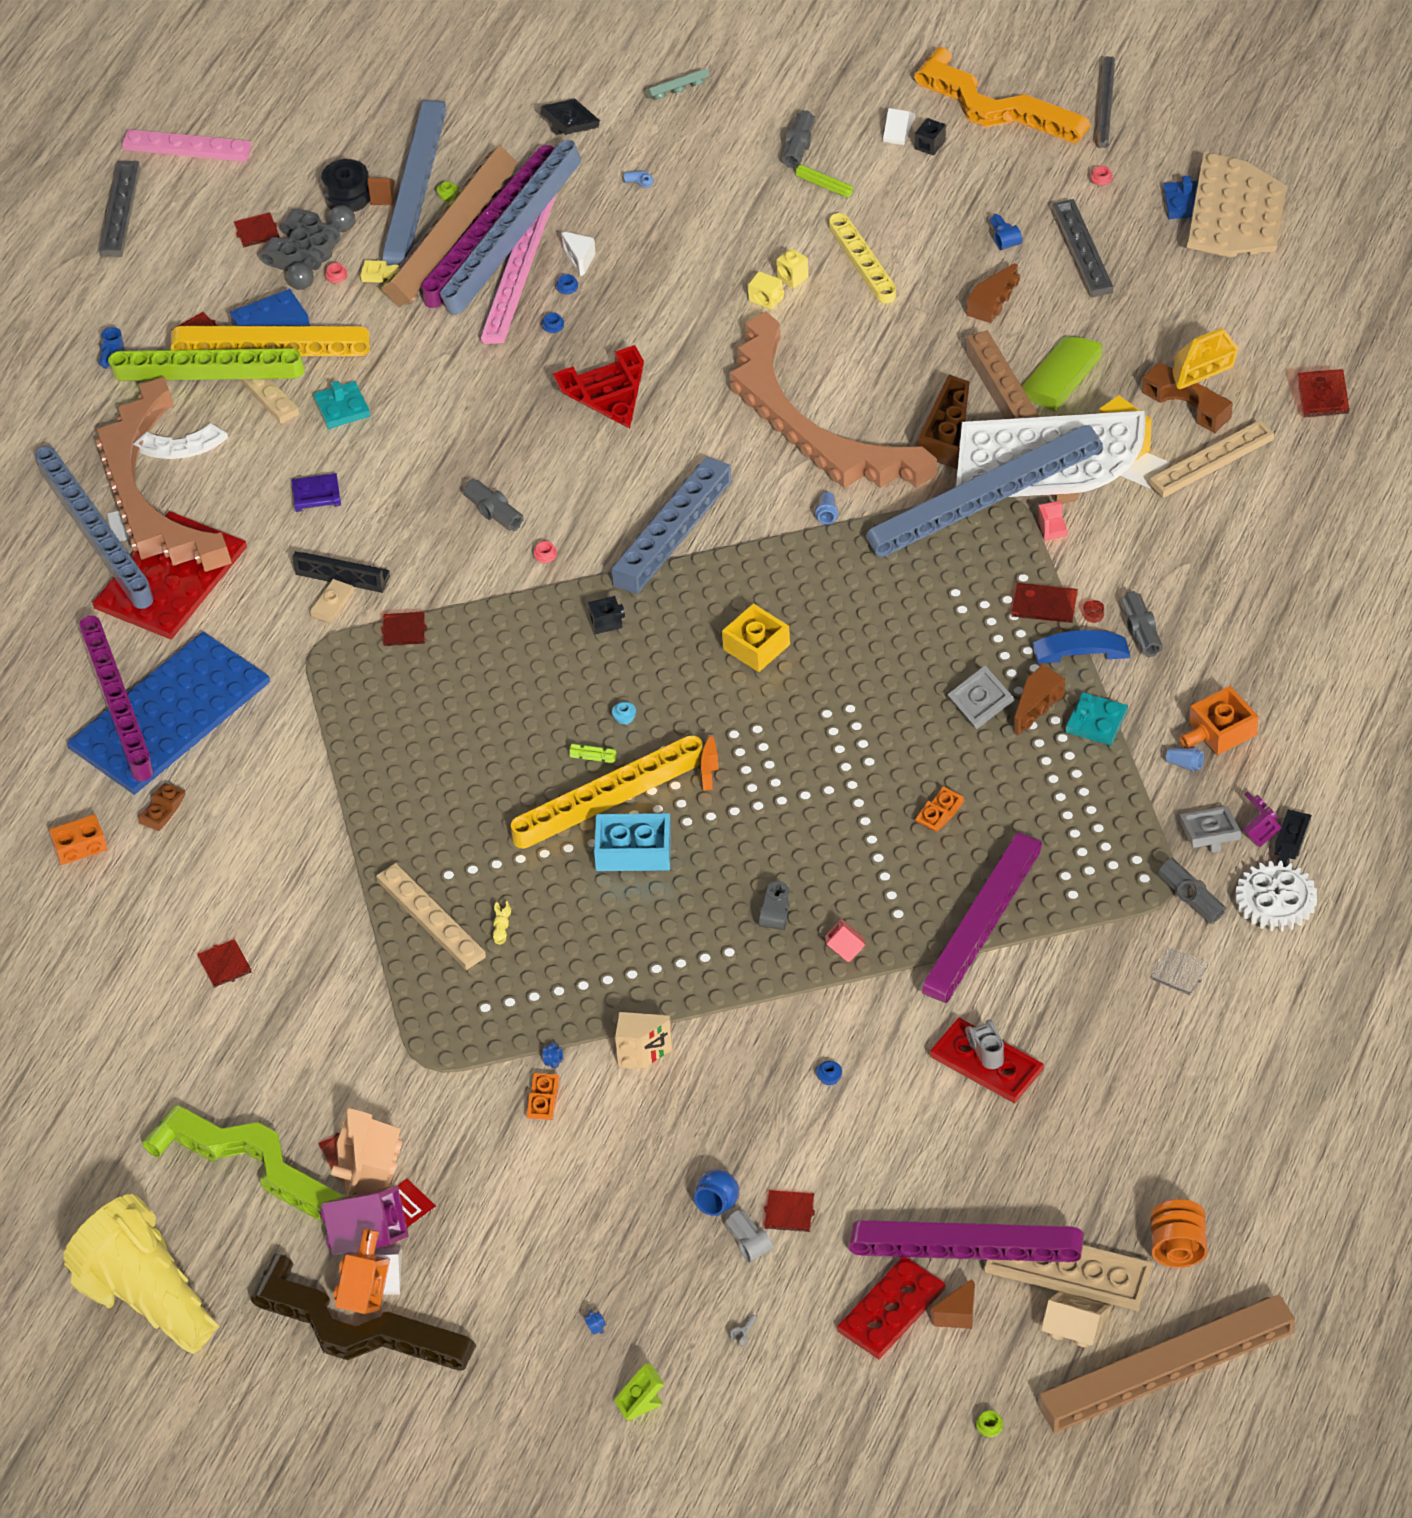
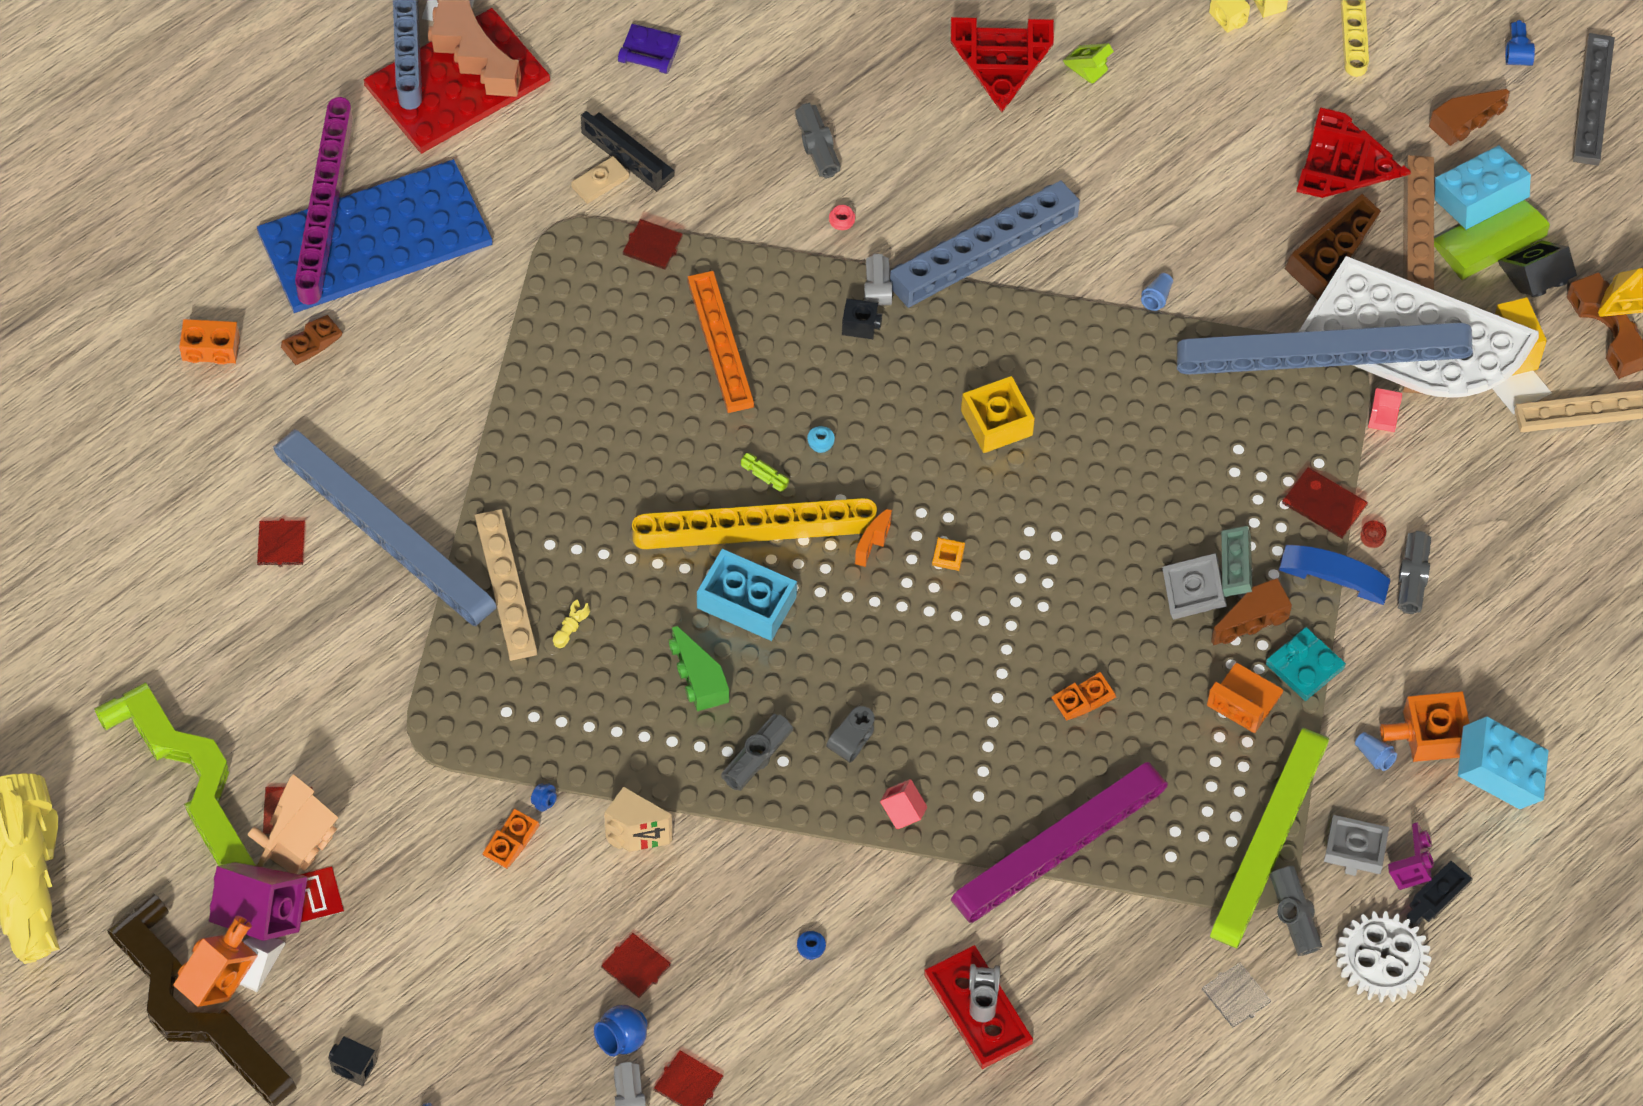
camera: 20 degrees right, 10 degrees up
nougat arch [730,311,937,488] -> none
none -> sand blue beam [273,429,497,626]
none -> black brick [328,1036,377,1086]
none -> clear red piece [601,933,671,998]
none -> bright green slope [668,626,729,711]
none -> orange plate [688,271,754,413]
none -> dark grey piece [721,714,793,791]
none -> light grey piece [865,254,892,305]
none -> light orange brick [932,537,965,571]
none -> lime slope [1063,43,1114,83]
none -> orange bracket [1207,663,1283,733]
none -> lime beam [1210,727,1329,949]
none -> sand green plate [1221,526,1252,597]
none -> red wedge [1296,107,1411,198]
none -> medium azure brick [1435,145,1531,230]
none -> medium azure brick [1458,717,1549,809]
none -> black slope [1498,240,1577,297]

